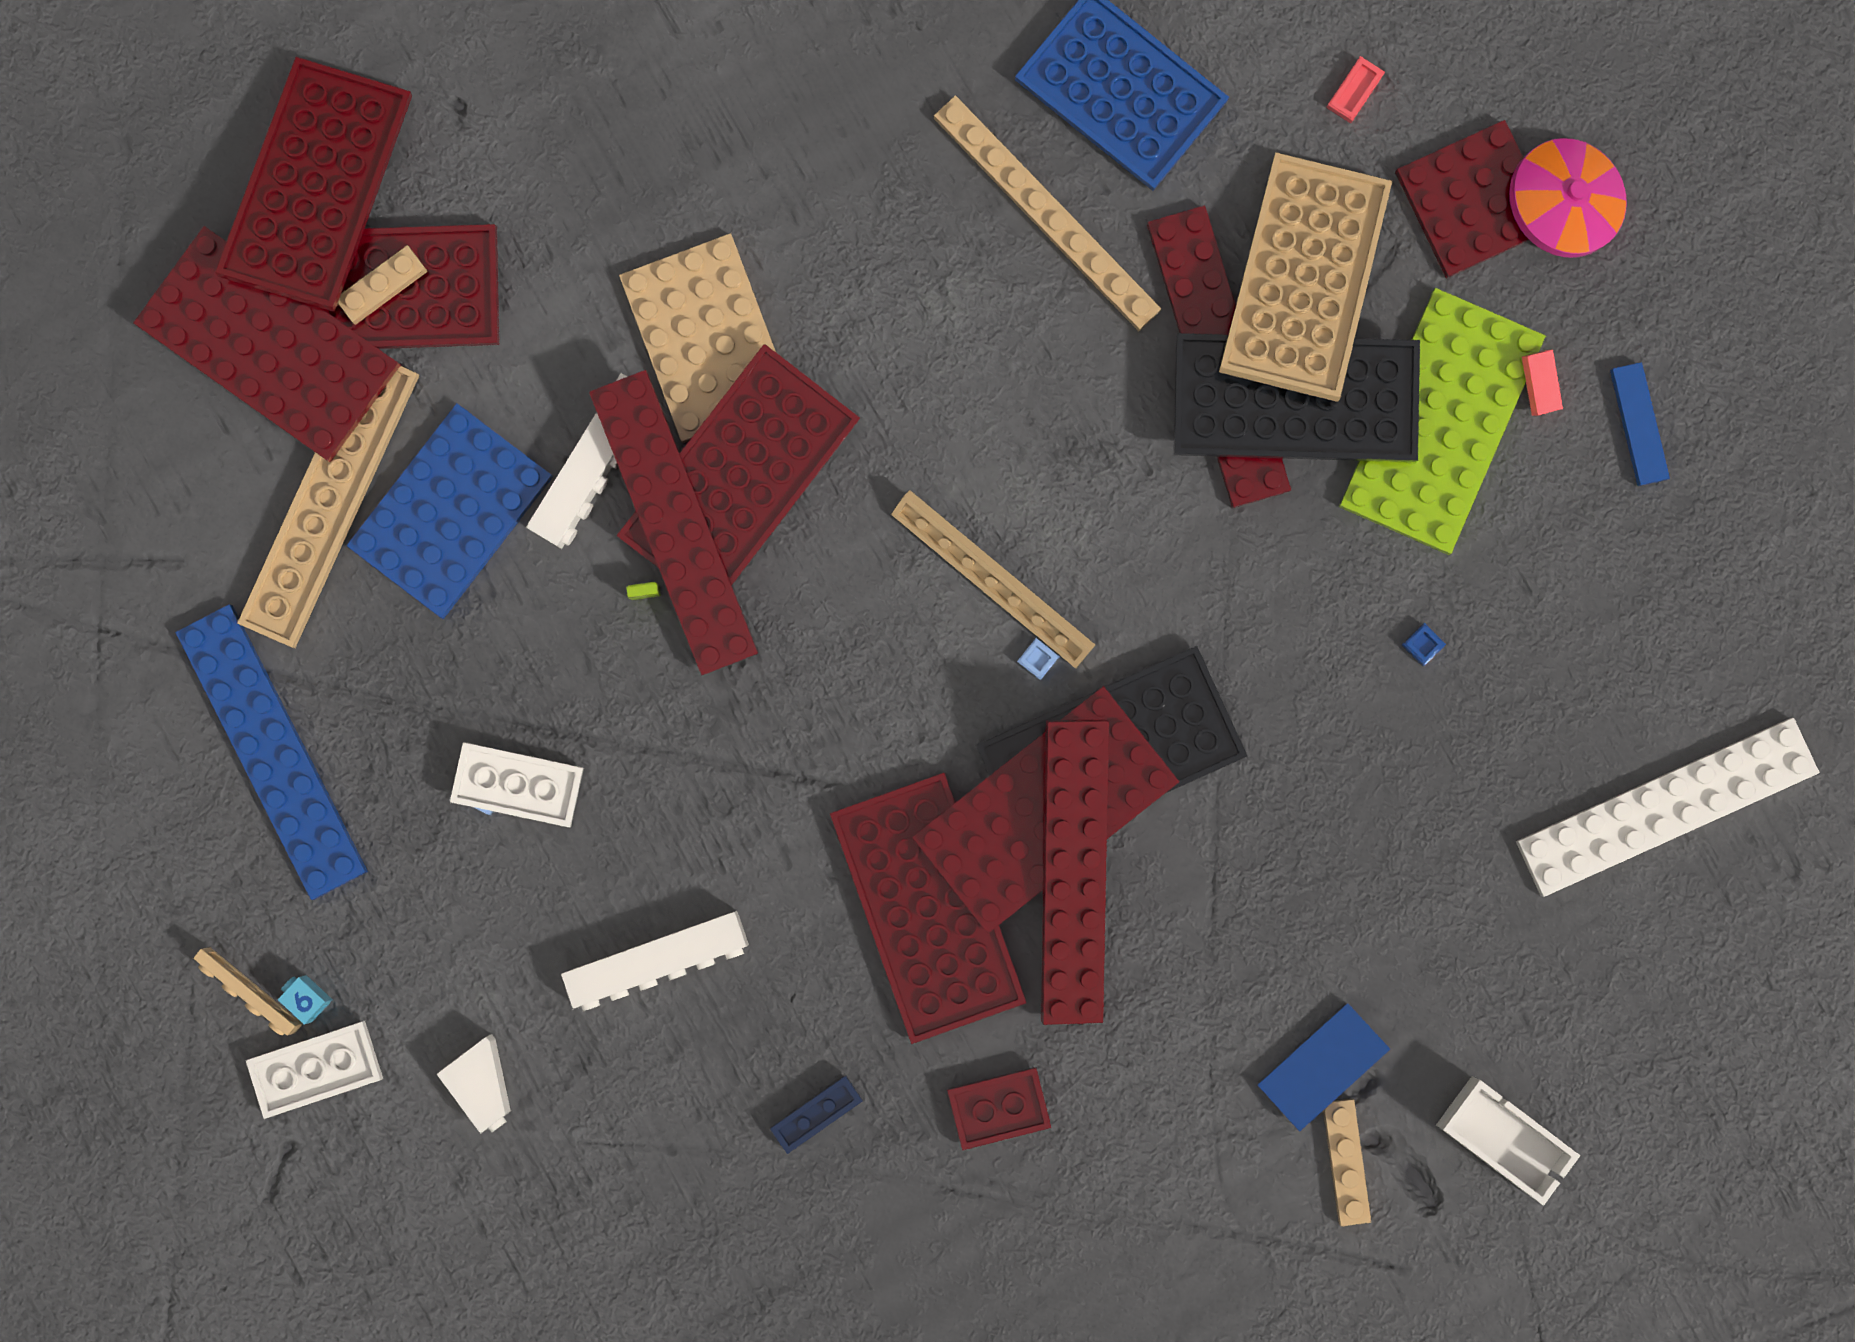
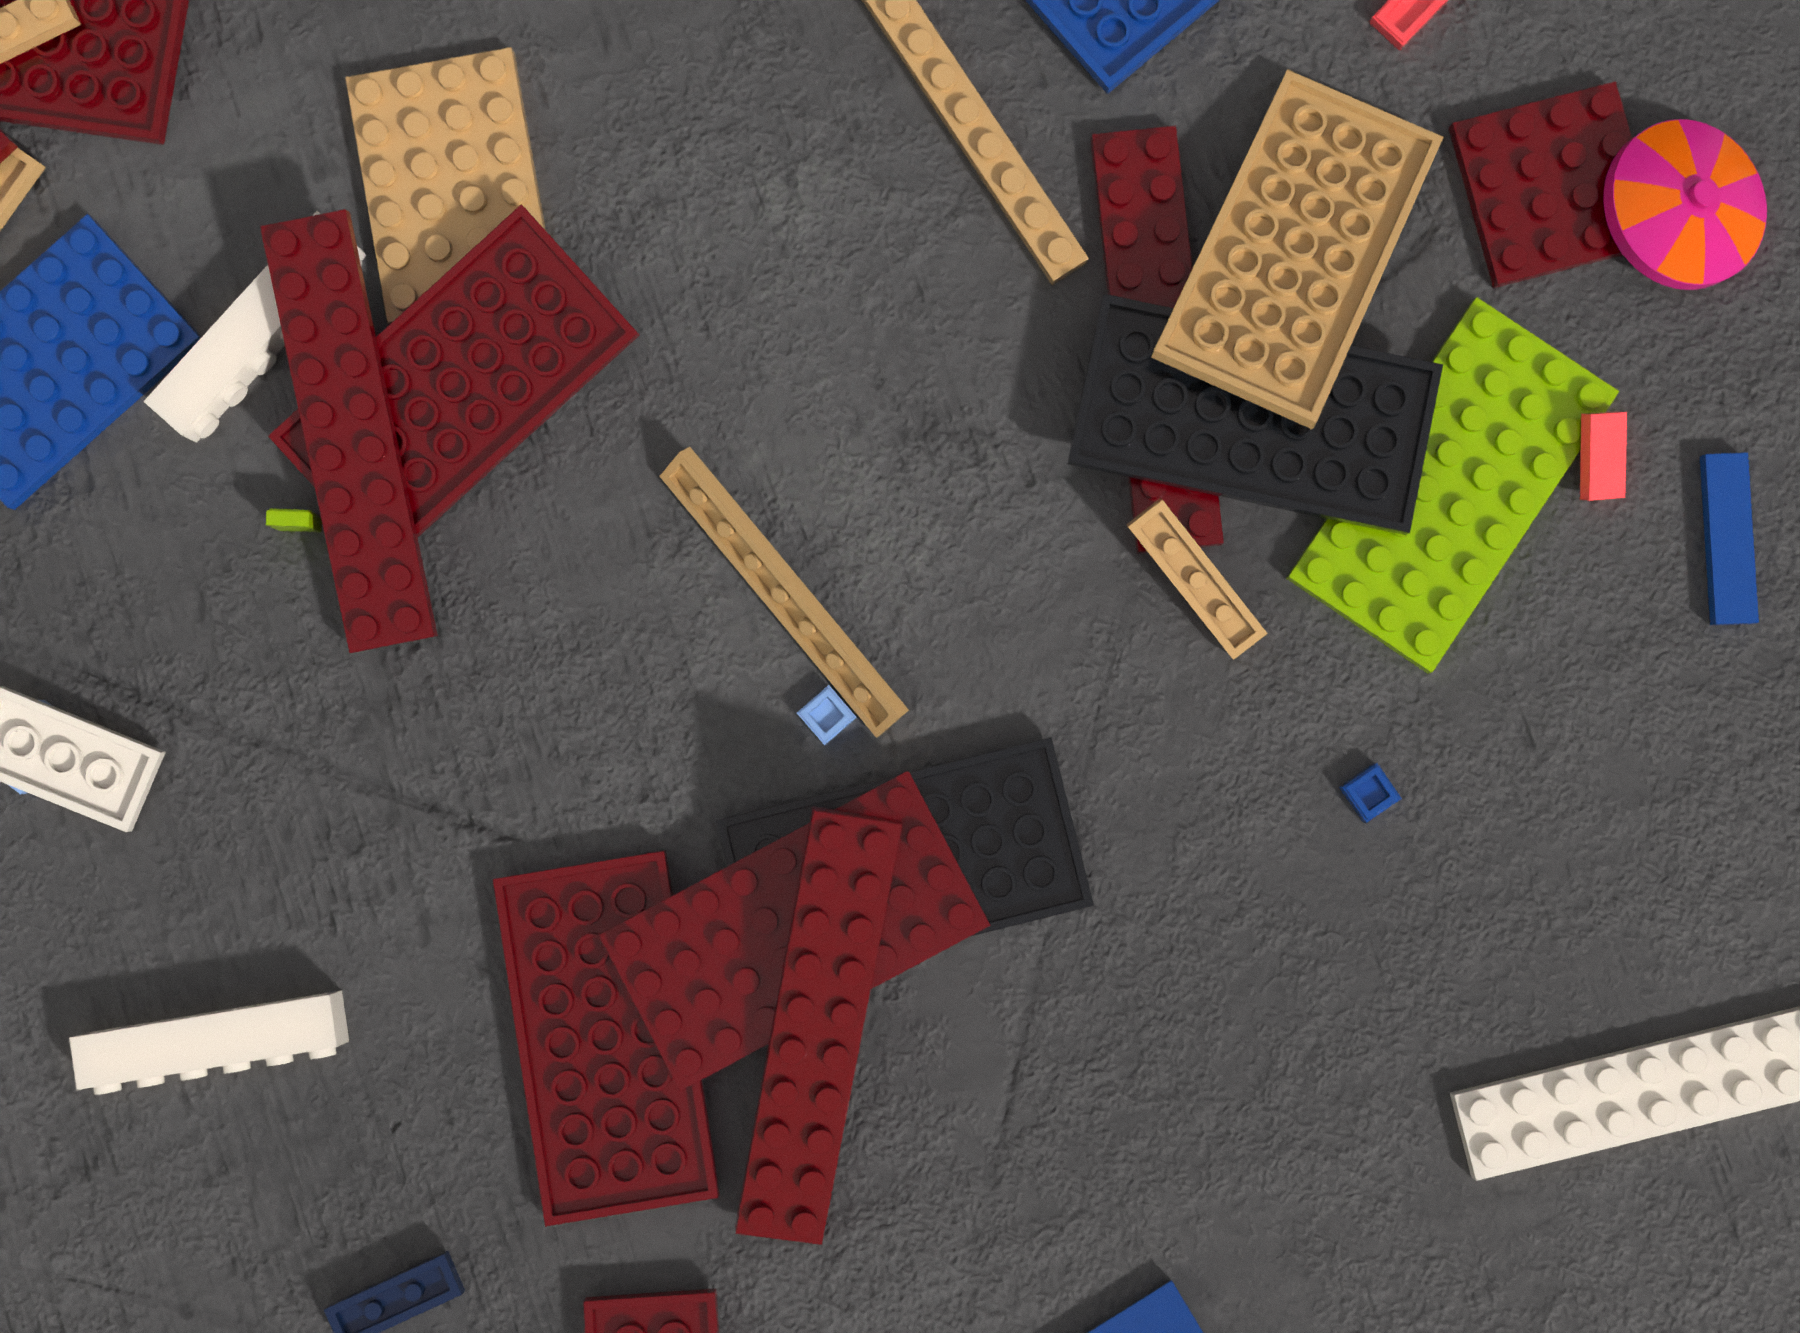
camera: 10 degrees right, 0 degrees up
none -> tan plate [1126,498,1268,660]

